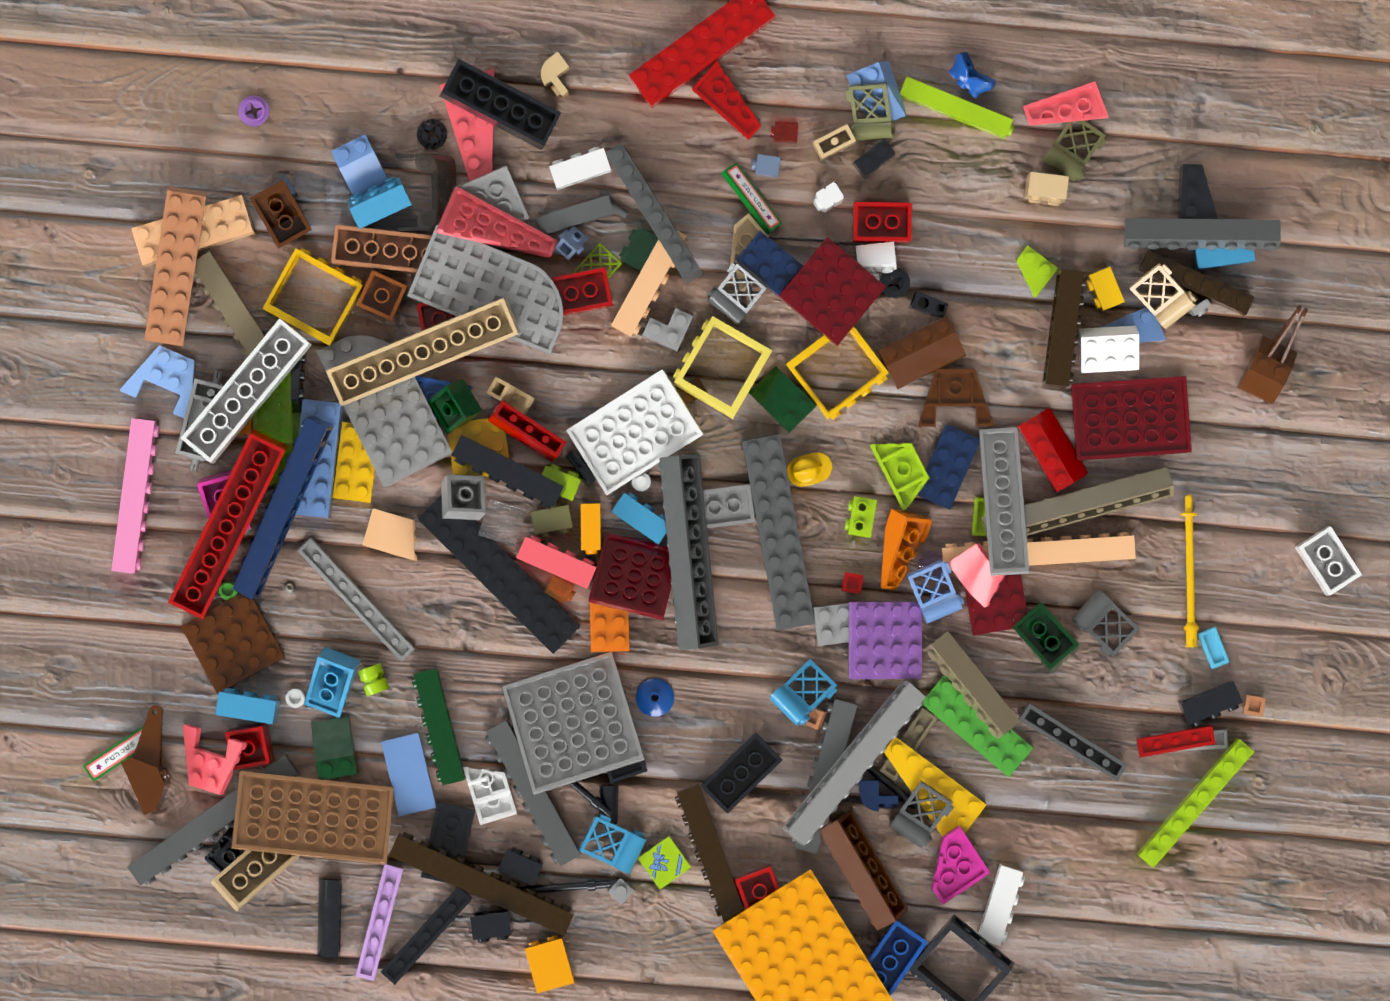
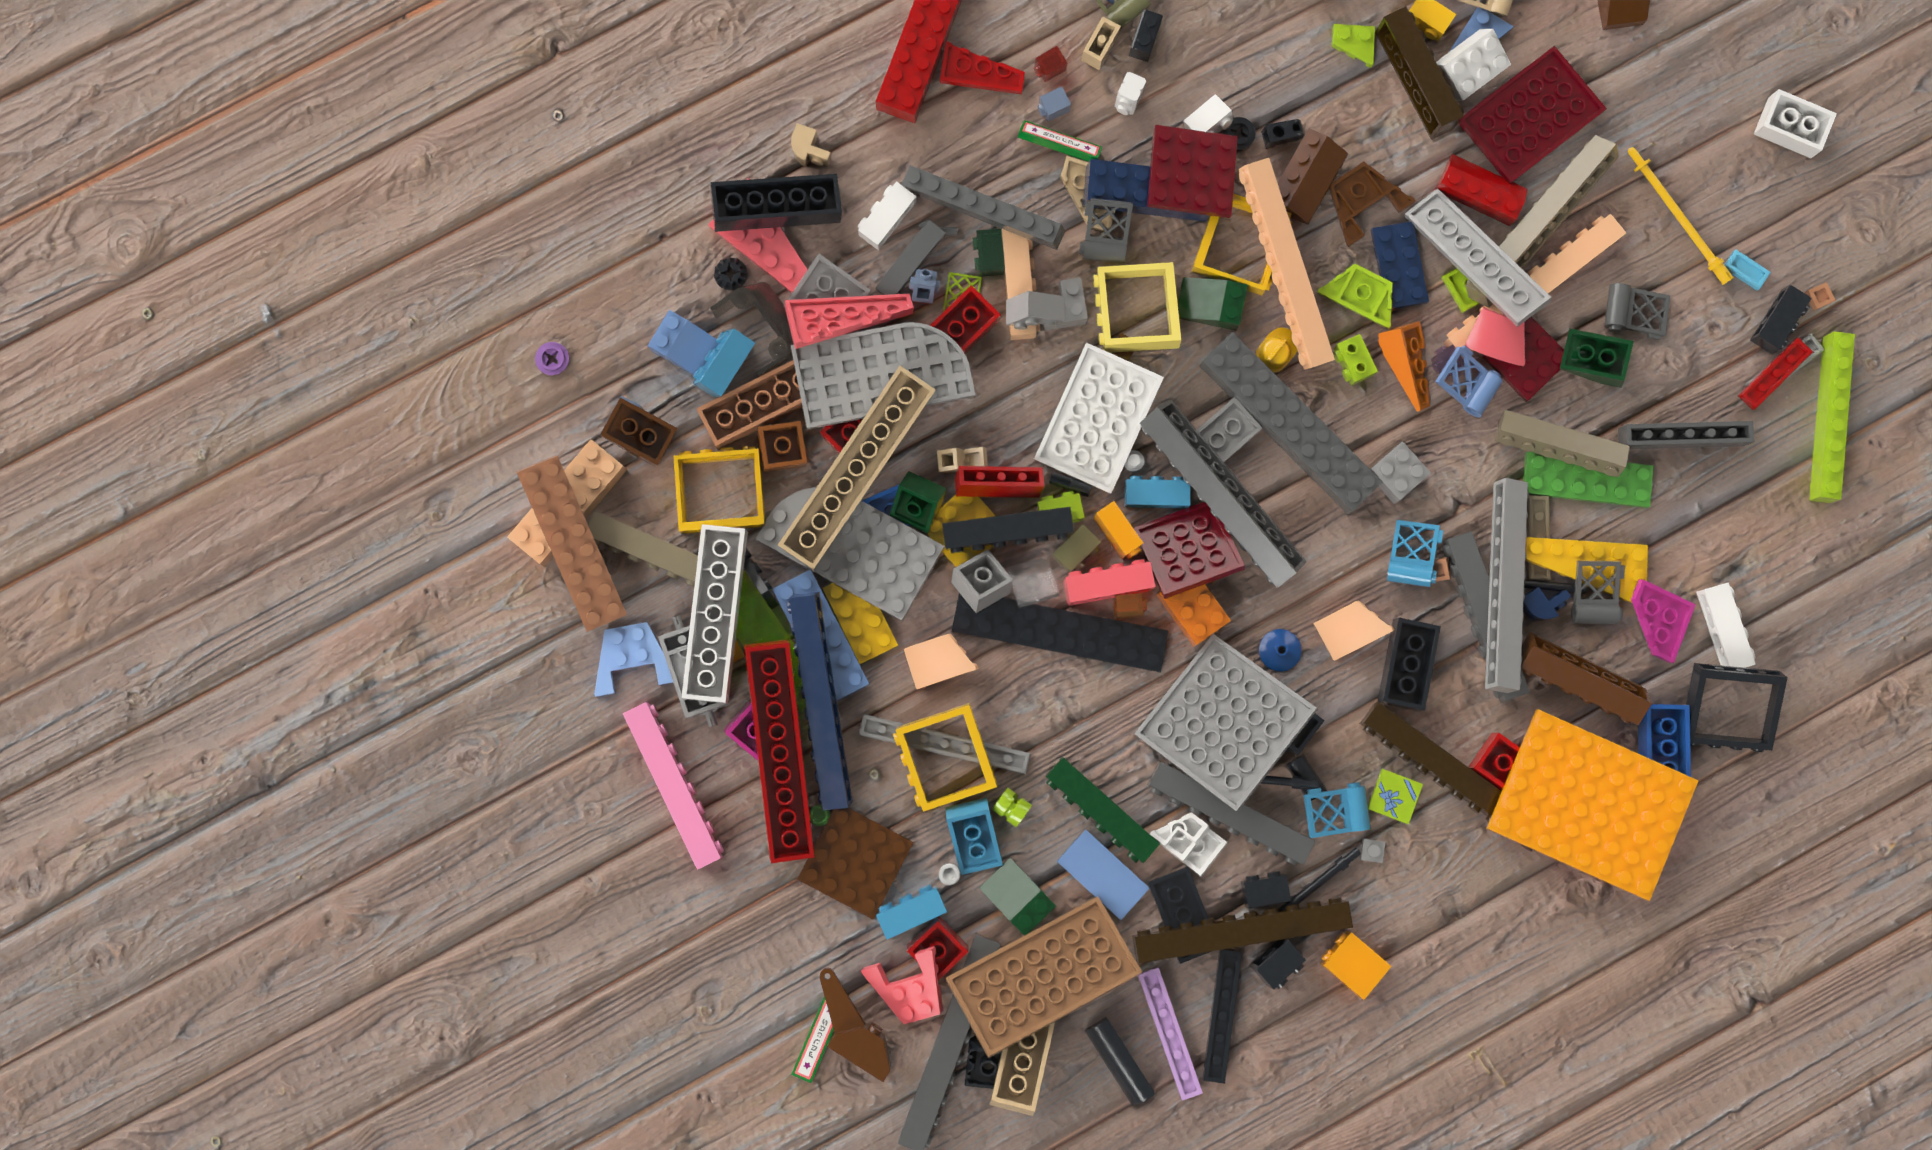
camera: 40 degrees left, 5 degrees down
red plate [842,572,864,594] -> none
medium lavender plate [849,602,922,679] -> none
red brick [853,202,912,243] -> none
none -> yellow window [893,703,997,812]
none -> light grey brick [1006,291,1065,330]
none -> light nougat brick [1239,158,1335,370]
none -> light nougat slope [1314,600,1395,661]

